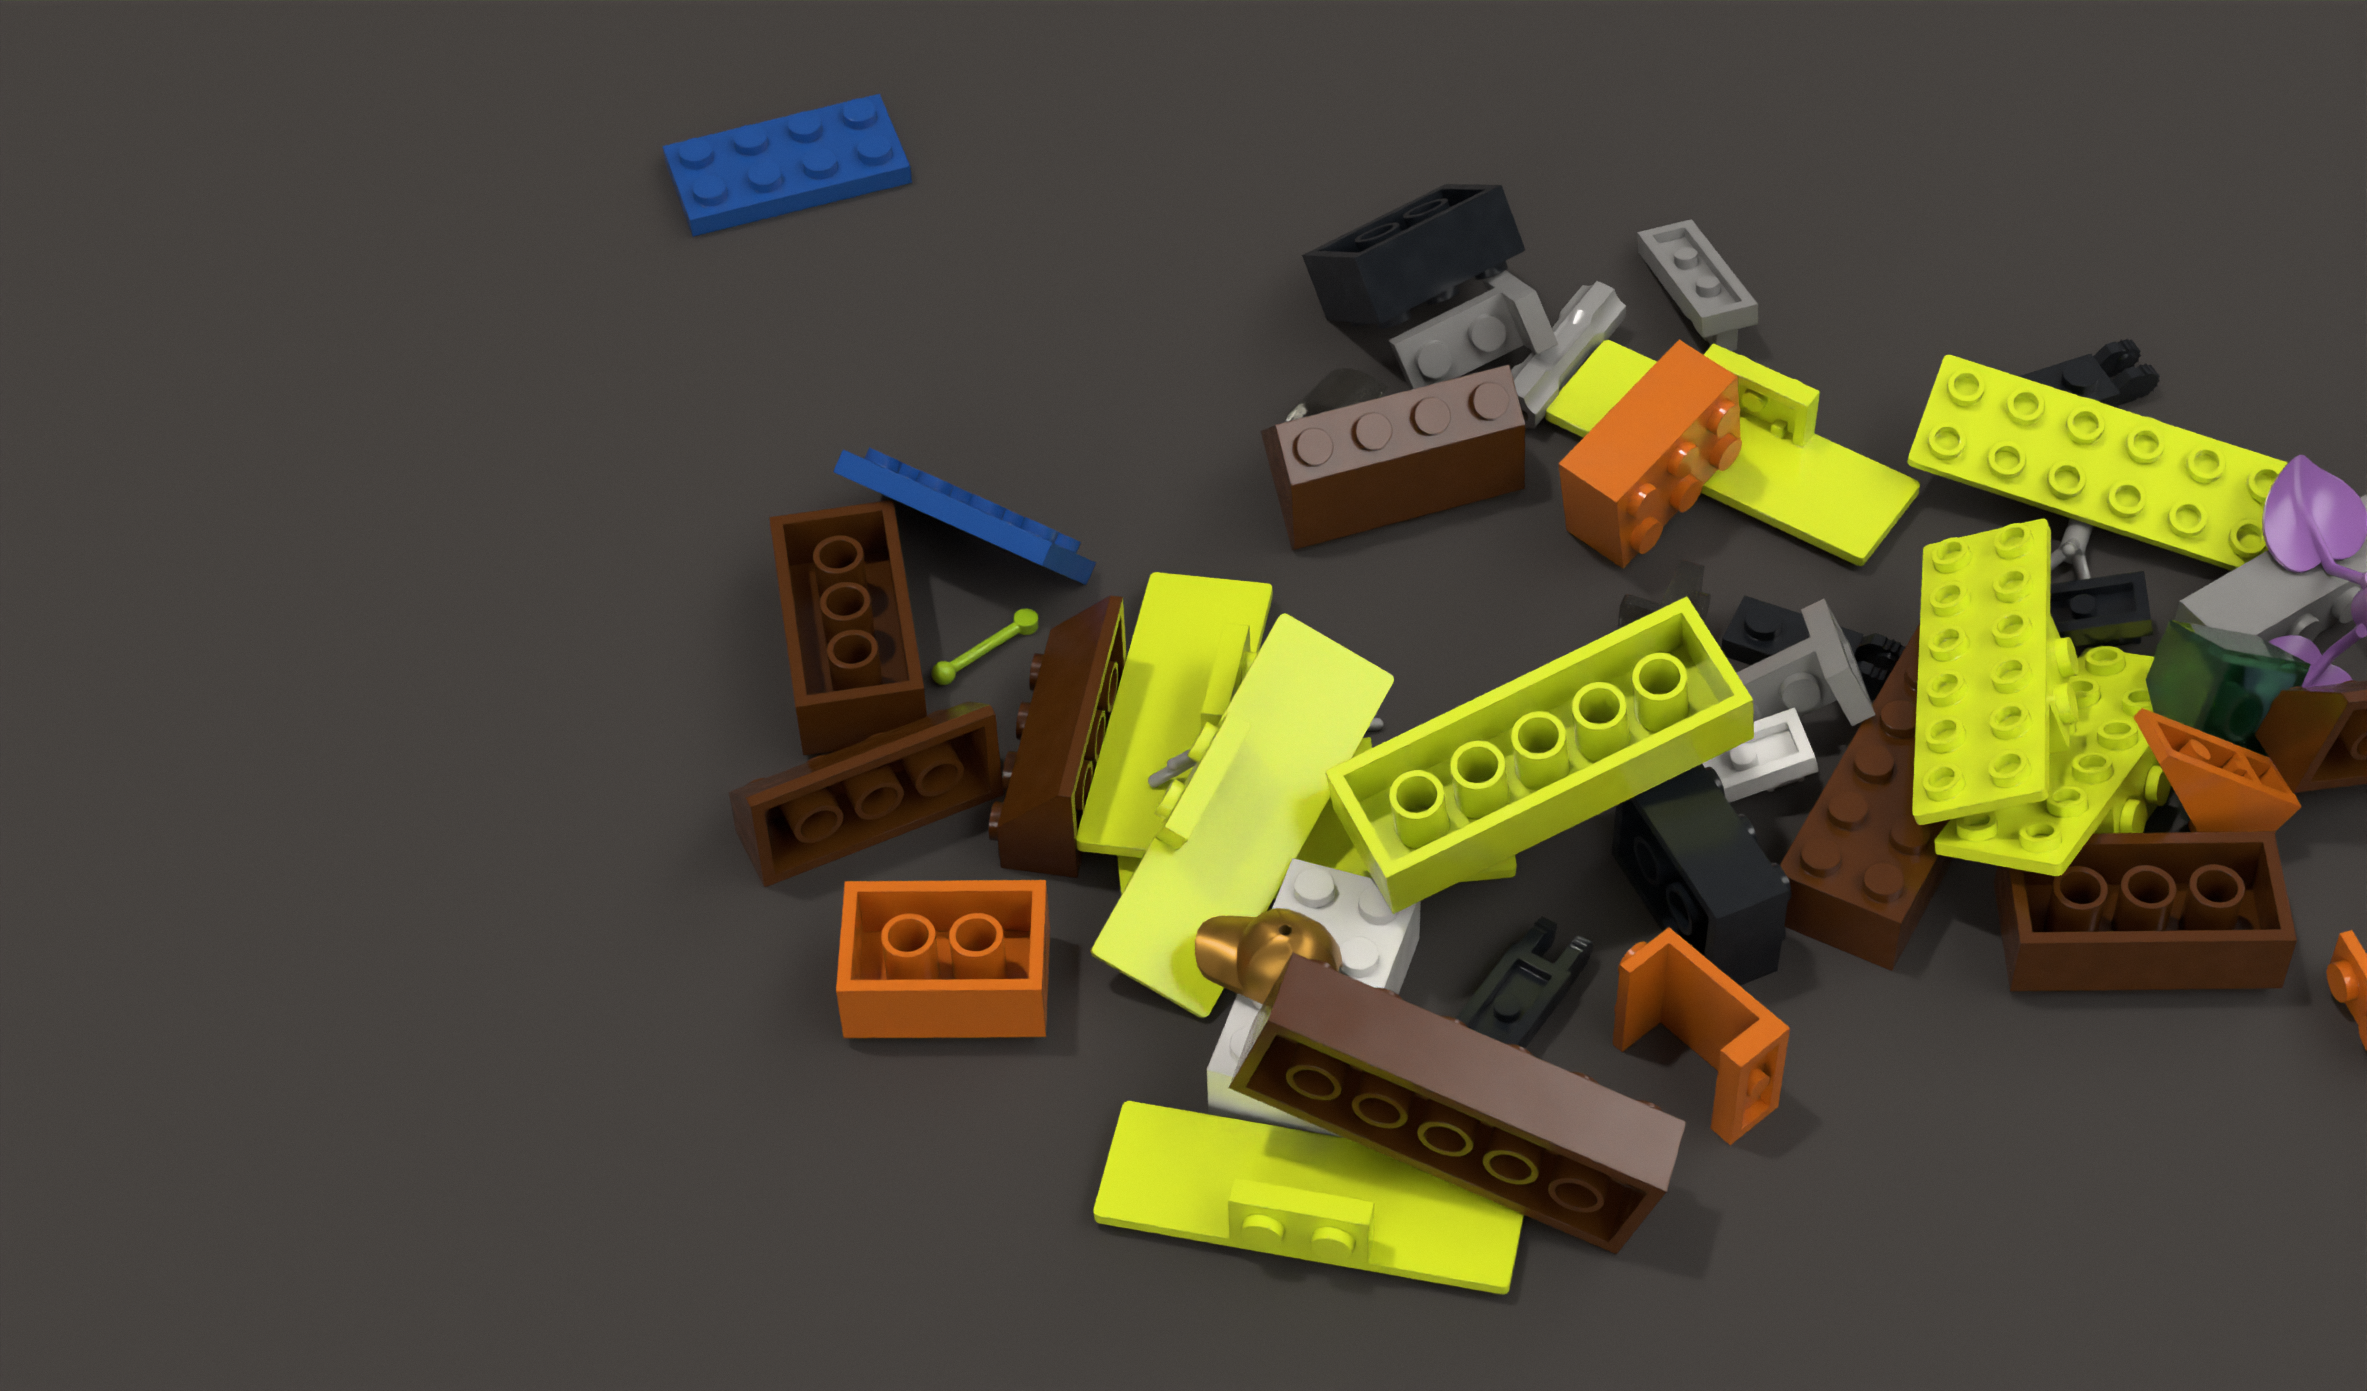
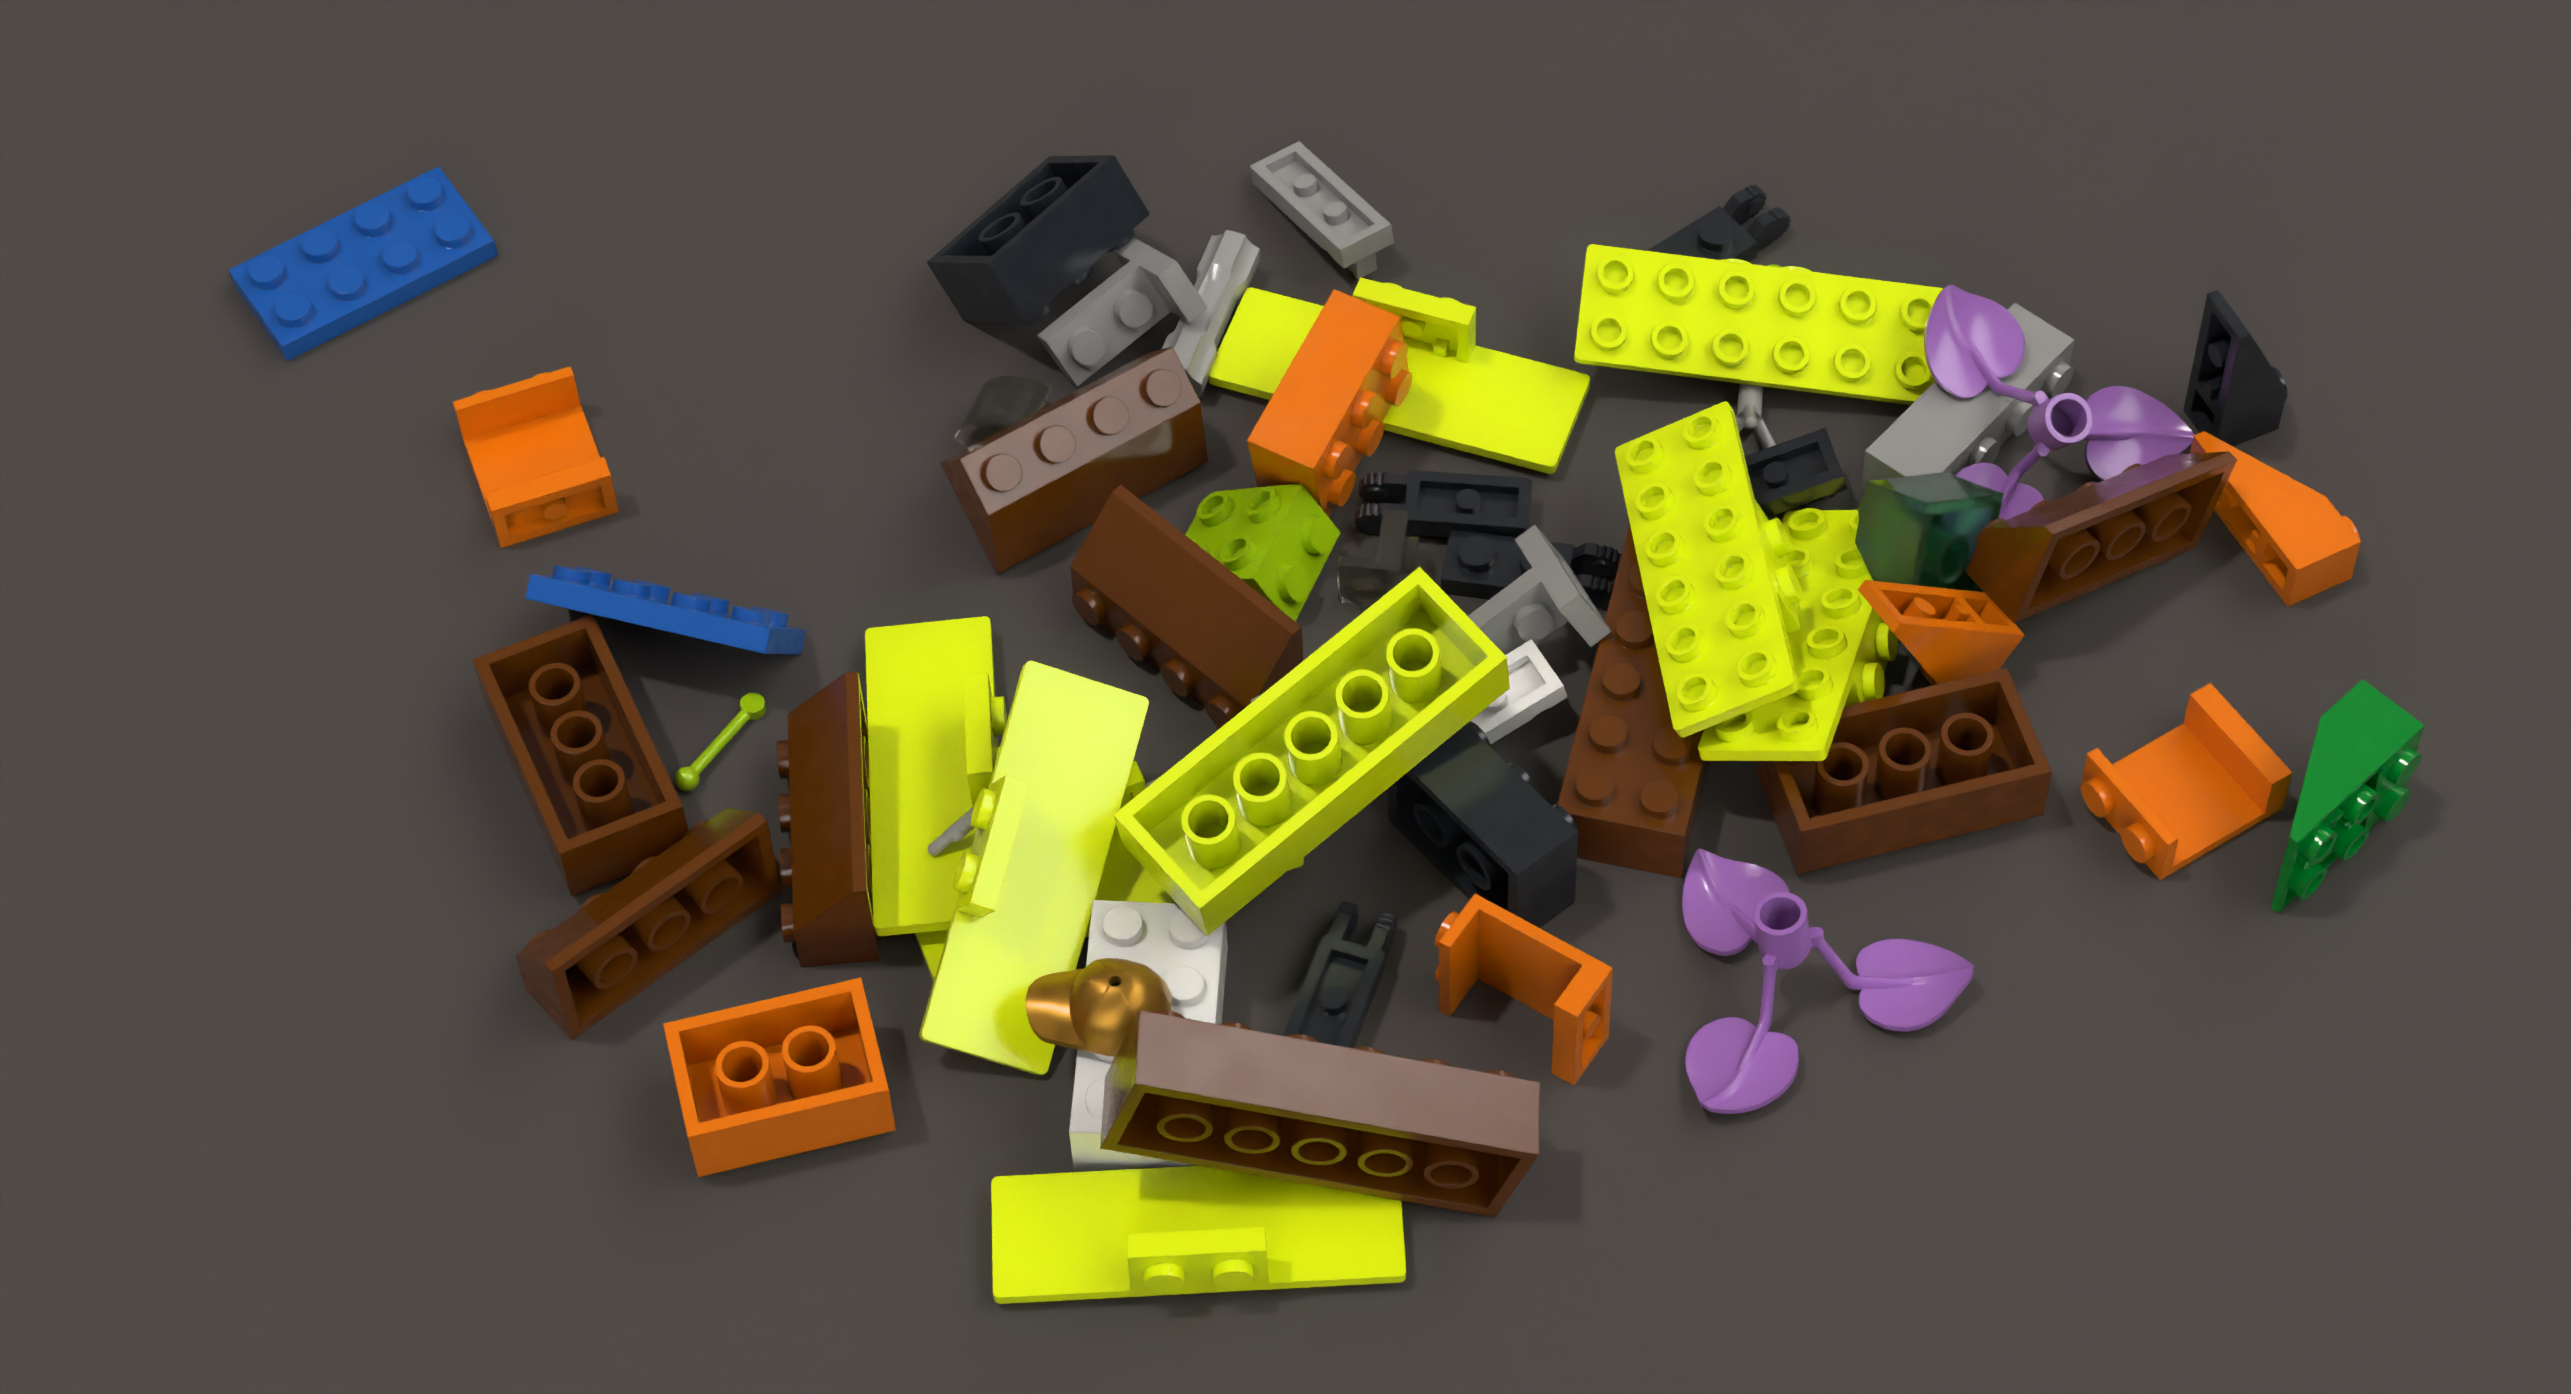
camera: 15 degrees left, 5 degrees up
none -> orange panel [453,366,619,548]
none -> reddish brown slope [1070,485,1303,729]
none -> lime bracket [1185,483,1341,622]
none -> black hinge [1354,470,1533,537]
none -> medium lavender plant [1682,848,1974,1114]

